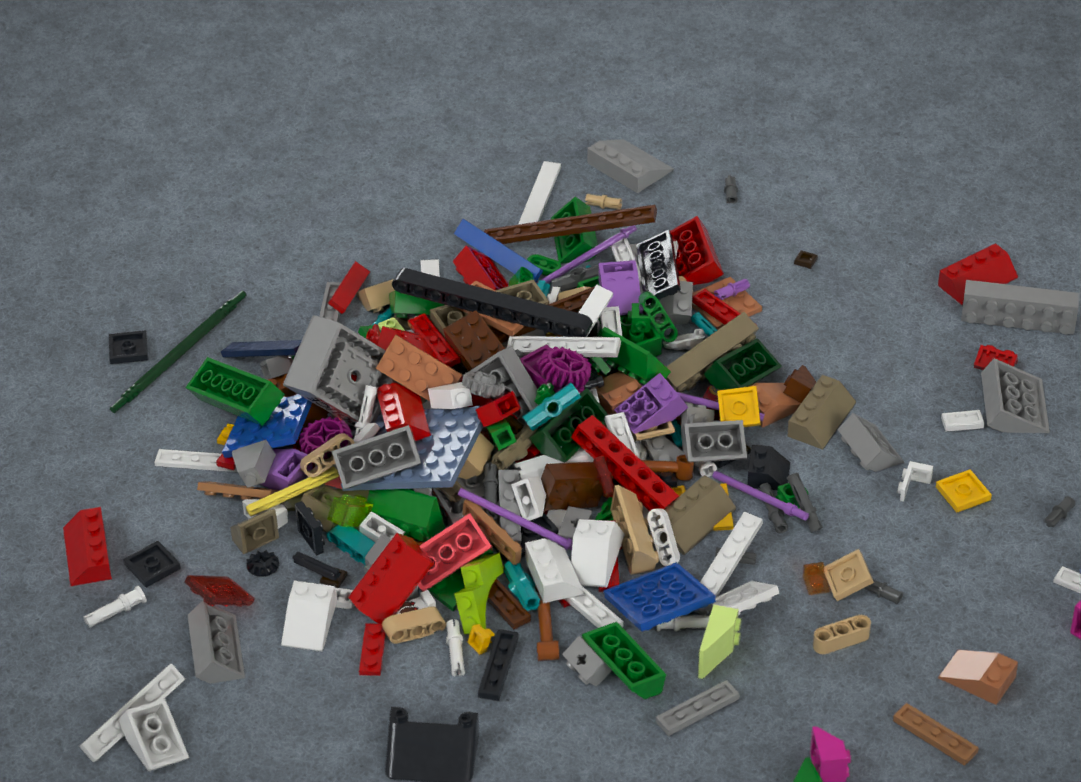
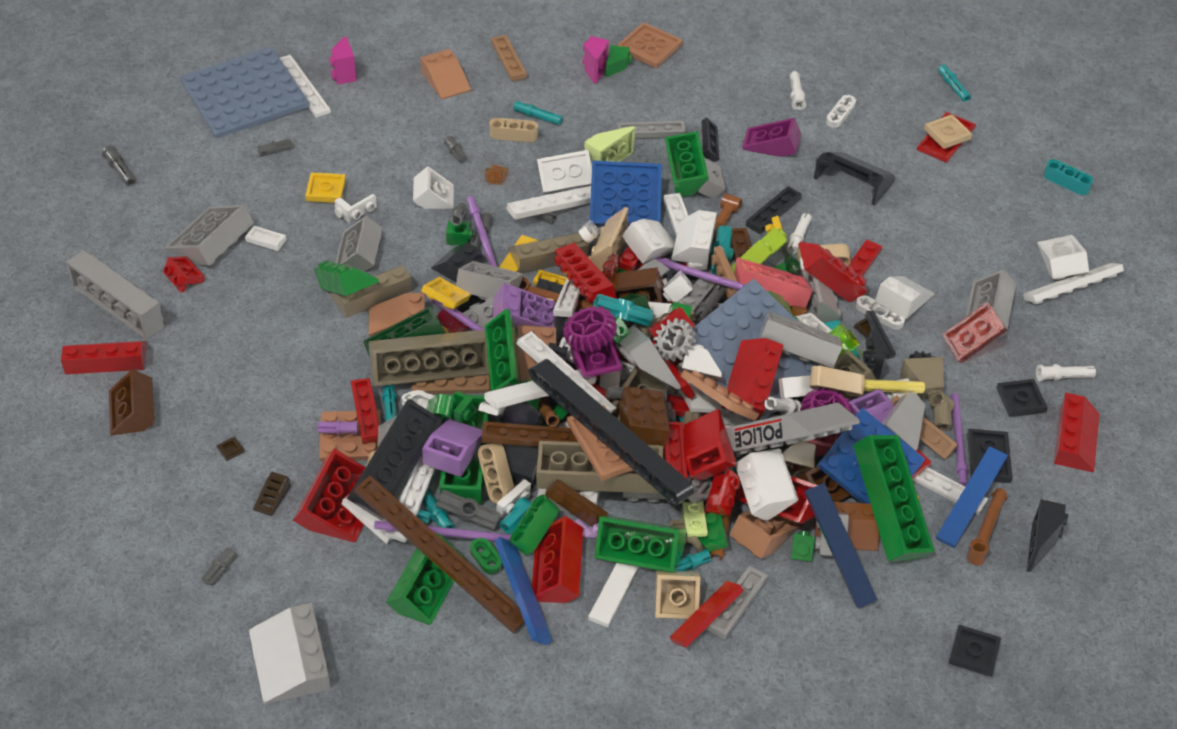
camera: 155 degrees left, 5 degrees up
dark green axle [110,290,247,413] -> none
white tile [518,161,561,224] -> none
tan pin [585,194,622,210] -> none
reddish brown slope [783,365,817,403] -> none
tan plate [822,549,874,601] -> none
none -> reddish brown slope [109,369,155,436]
none -> dark brown slope [253,472,290,516]
none -> green slope [313,260,379,296]
none -> white slope [413,166,454,209]
none -> teal pin [513,100,563,126]
none -> black plate [701,117,719,162]
none -> magenta slope [742,118,801,157]
none -> dark green axle [784,255,801,275]
none -> dark tan piece [929,391,955,431]
none -> blue tile [936,446,1008,548]
none -> medium lavender bar [951,393,969,487]
none -> dark orange piece [966,488,1007,566]
none -> black plate [967,428,1012,483]
none -> black slope [1027,499,1068,572]

